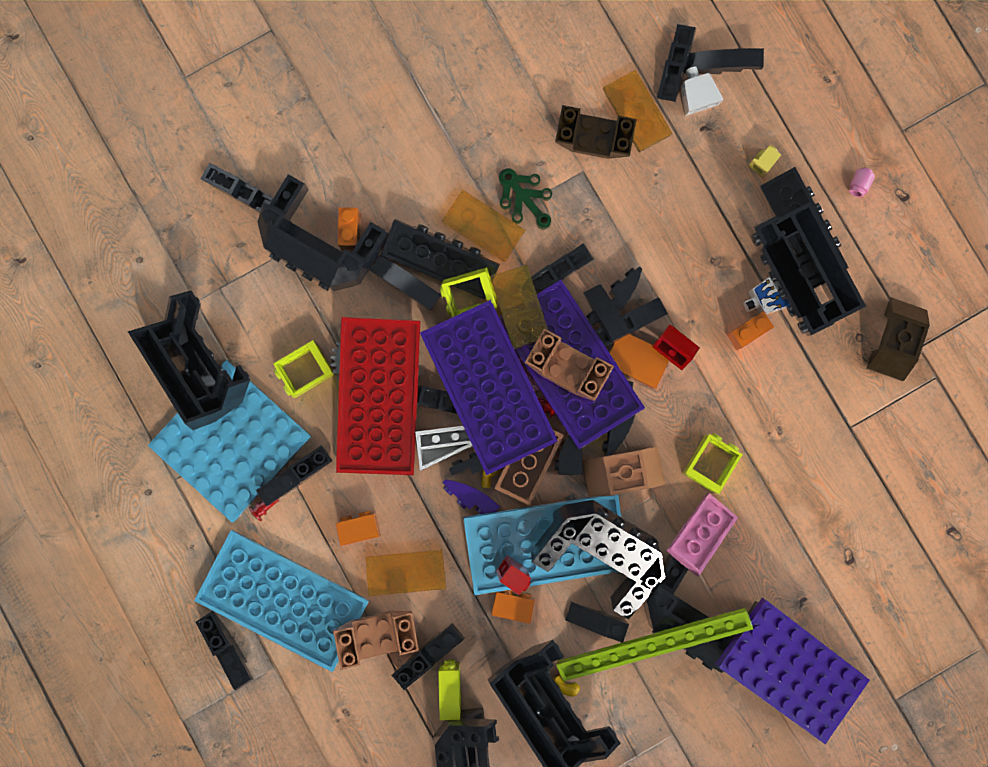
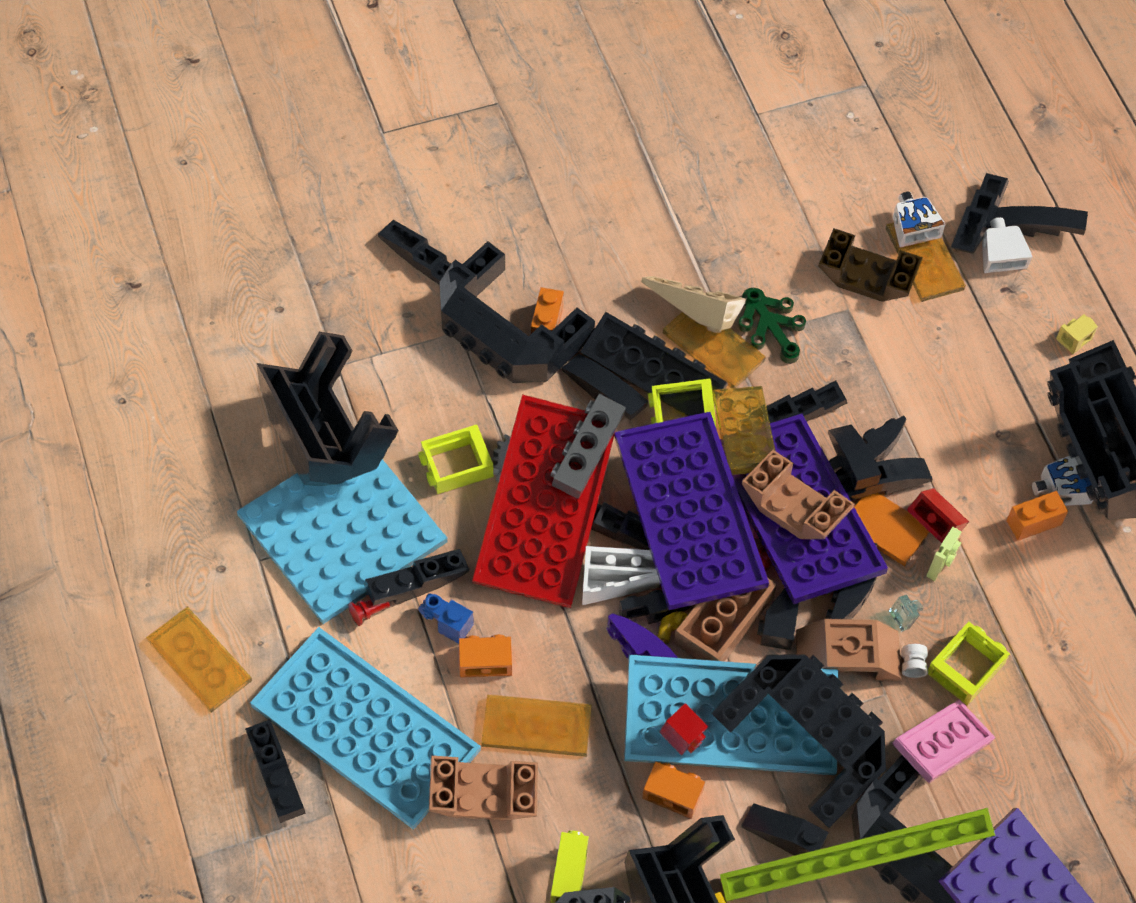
camera: 10 degrees right, 25 degrees down
black slope [391,623,465,690] -> none
none -> clear yellow tile [146,606,252,713]
none -> blue brick [418,593,474,644]
none -> dark grey brick [550,394,626,499]
none -> tan wedge [641,276,746,333]
none -> clear light blue tile [889,595,924,631]
none -> torso [893,191,945,247]
none -> white wheel [901,644,928,678]
none -> yellowish green plate [926,527,961,581]

